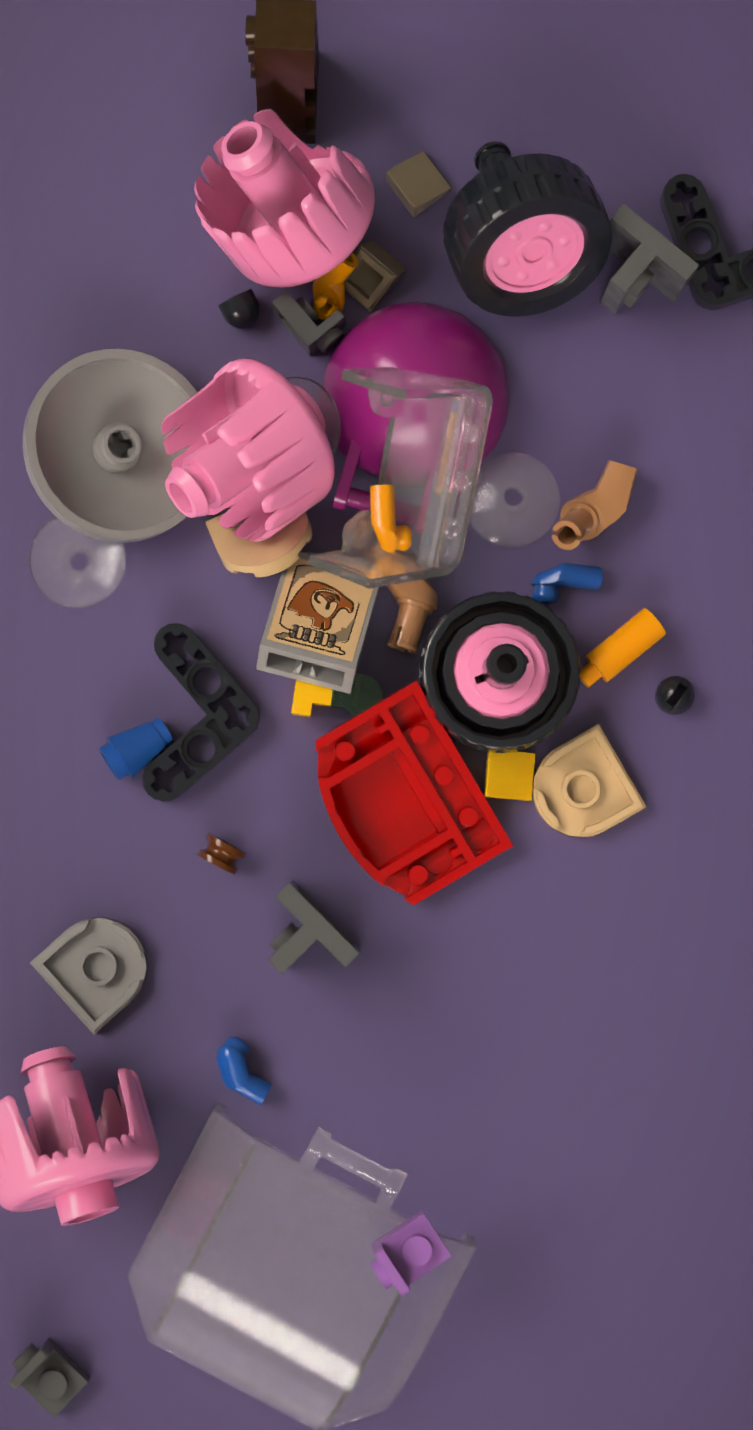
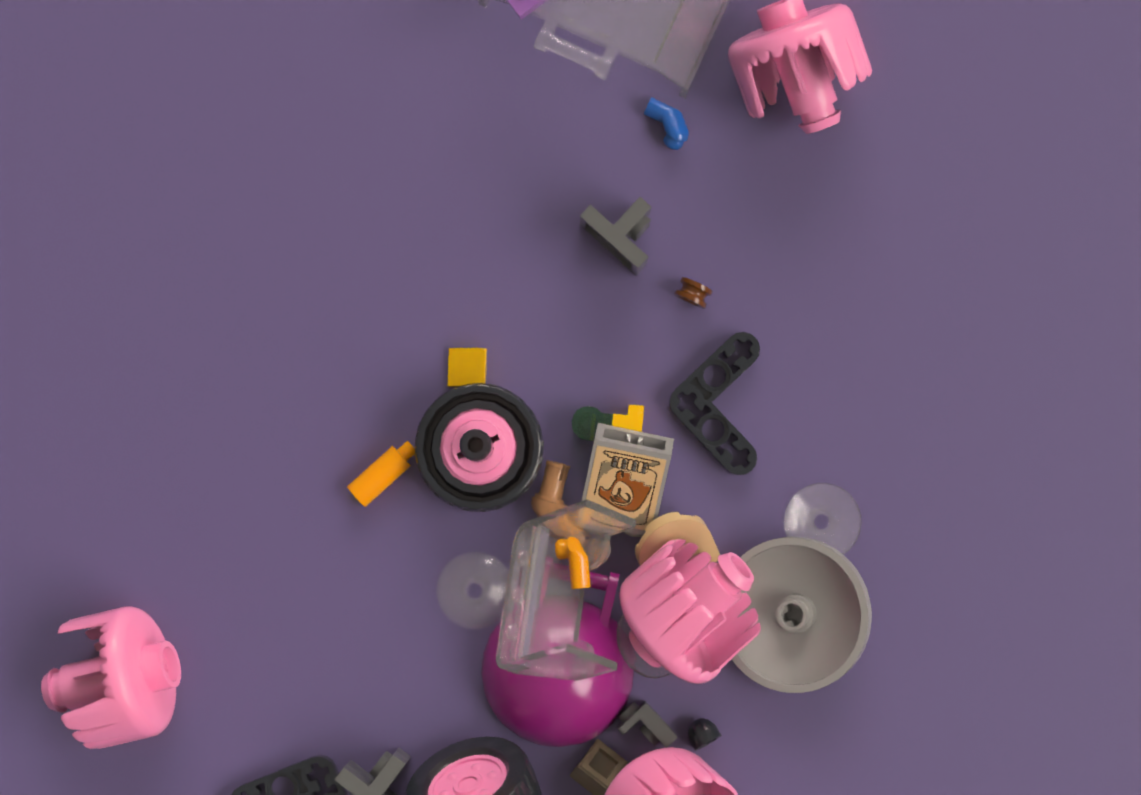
camera: 175 degrees left, 0 degrees up
light grey tile [30,917,148,1035] -> none
blue cone [98,717,173,781] -> none
light orange arm [313,253,358,321] -> none
red slope [315,680,513,905] -> none
blue arm [531,563,603,604] -> none
tan tile [532,724,646,837] -> none
medium nougat arm [552,460,638,550] -> none
black hinge [655,676,695,715] -> none

